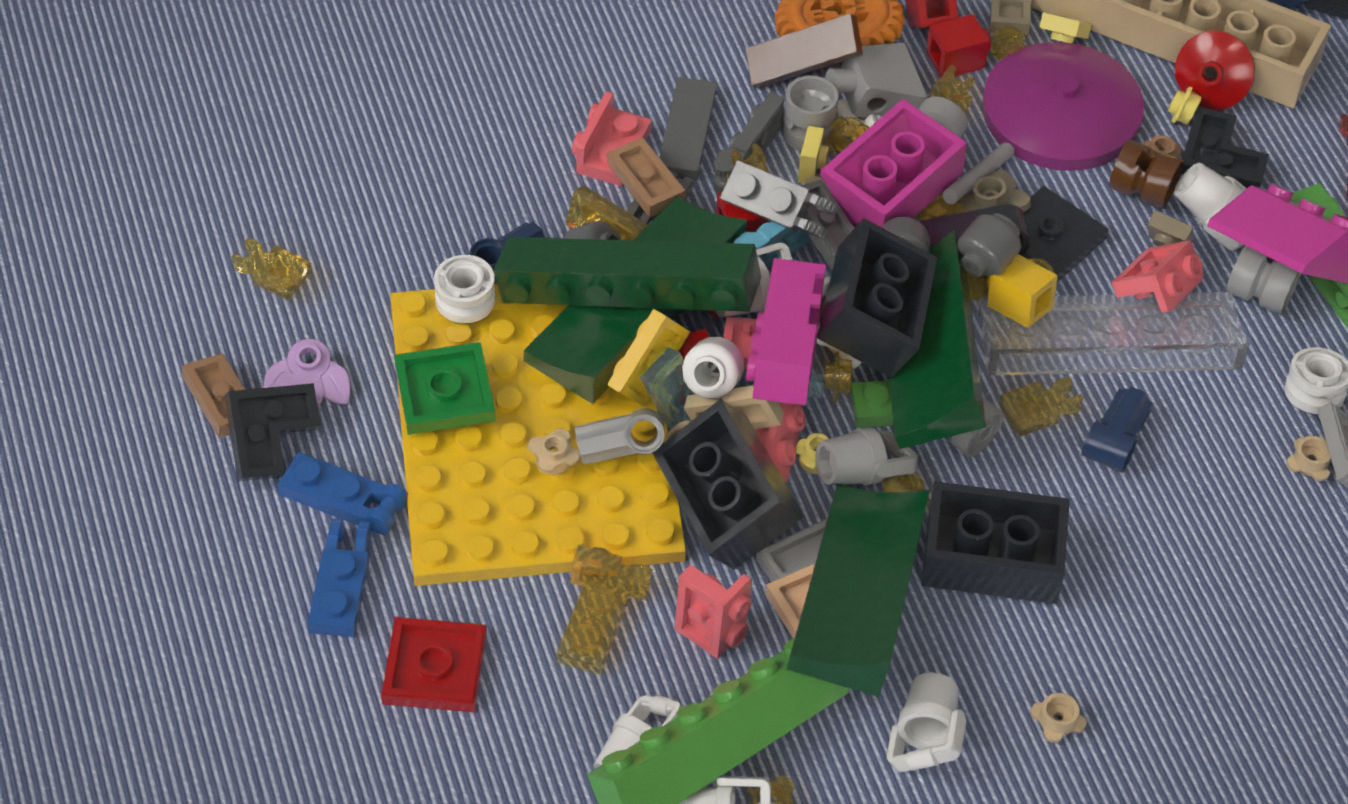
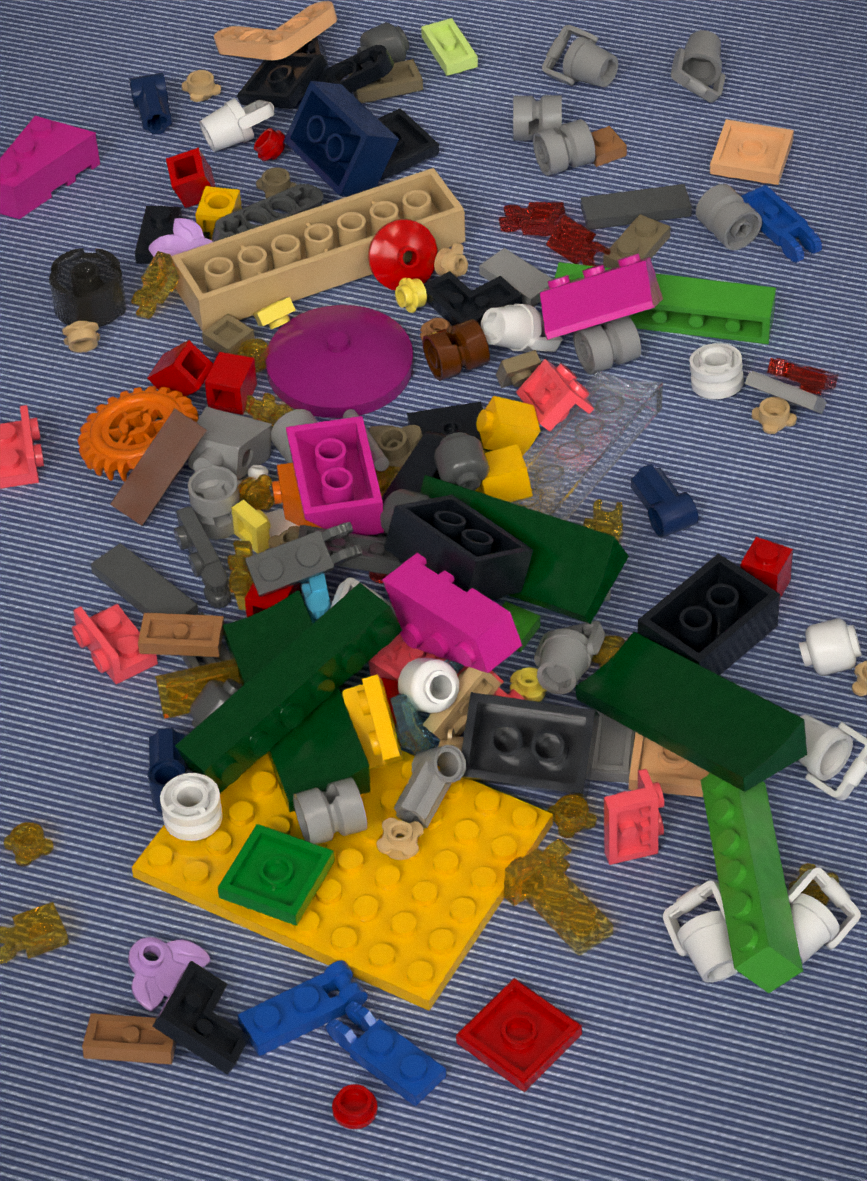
camera: 50 degrees left, 5 degrees down
none -> clear yellow plate [4,822,54,866]
none -> light grey wheel [293,777,367,845]
none -> red plate [332,1084,378,1129]
none -> tan plate [434,243,468,277]
none -> yellow brick [476,396,540,457]
none -> light grey tile [479,248,552,307]
none -> clear yellow plate [547,795,597,838]
none -> red brick [740,537,793,599]
none -> white head [799,618,862,676]

